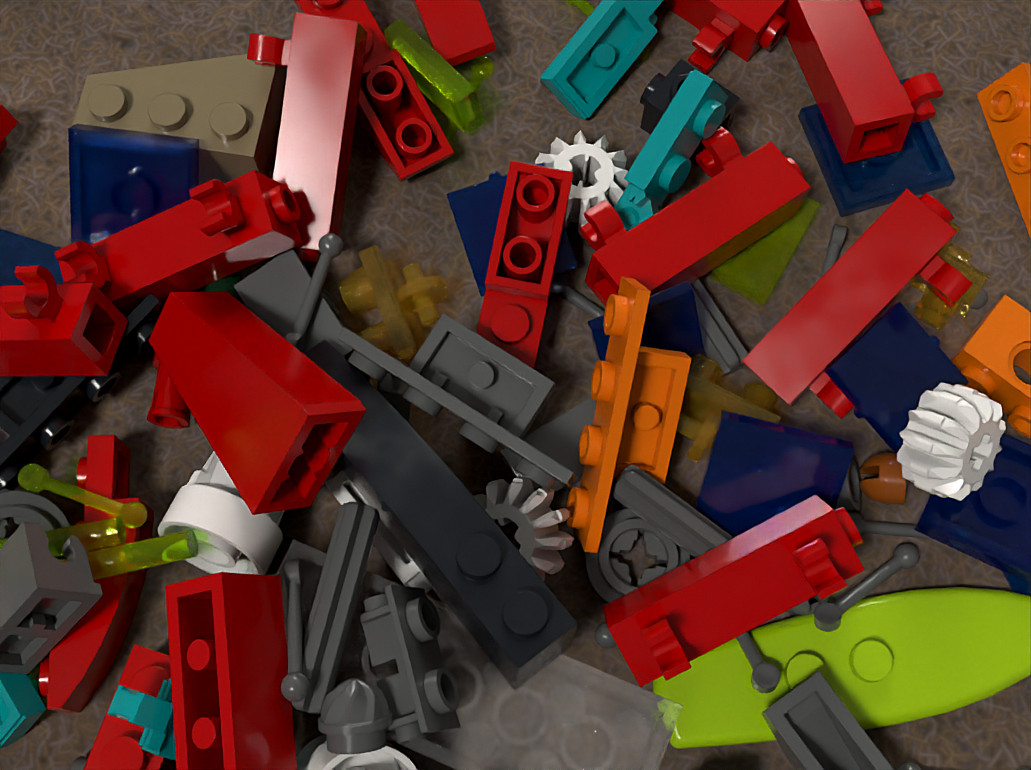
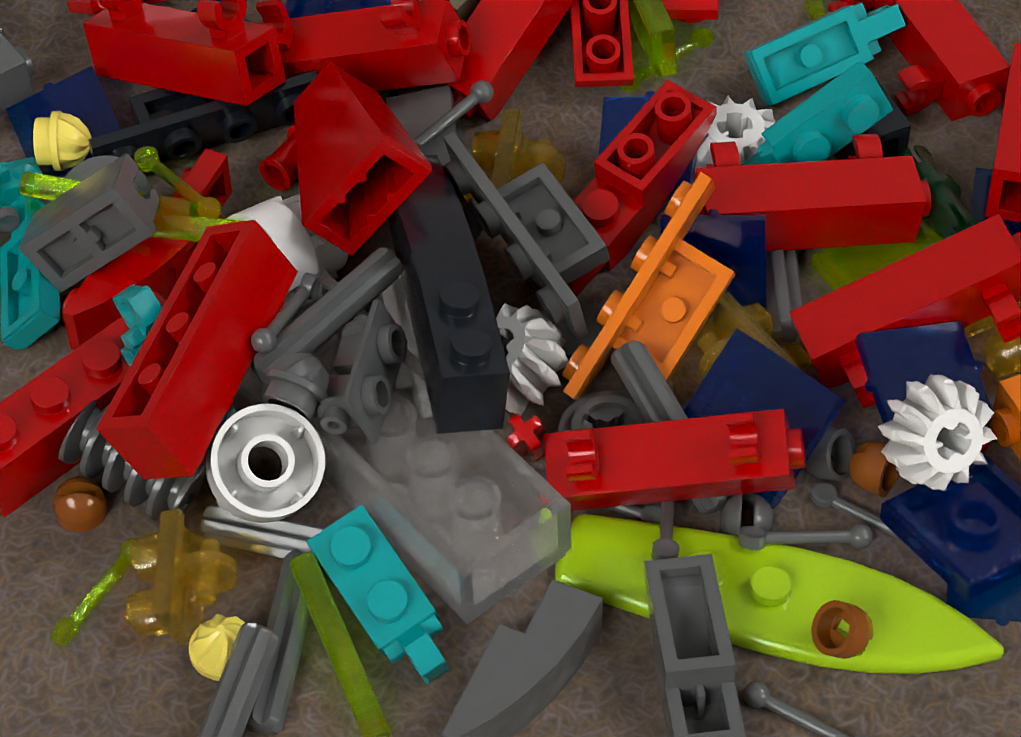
camera: 30 degrees right, 20 degrees down
none -> red axle [506,413,546,461]
none -> dark orange hinge [811,600,873,659]
none -> clear green pin [898,145,979,240]

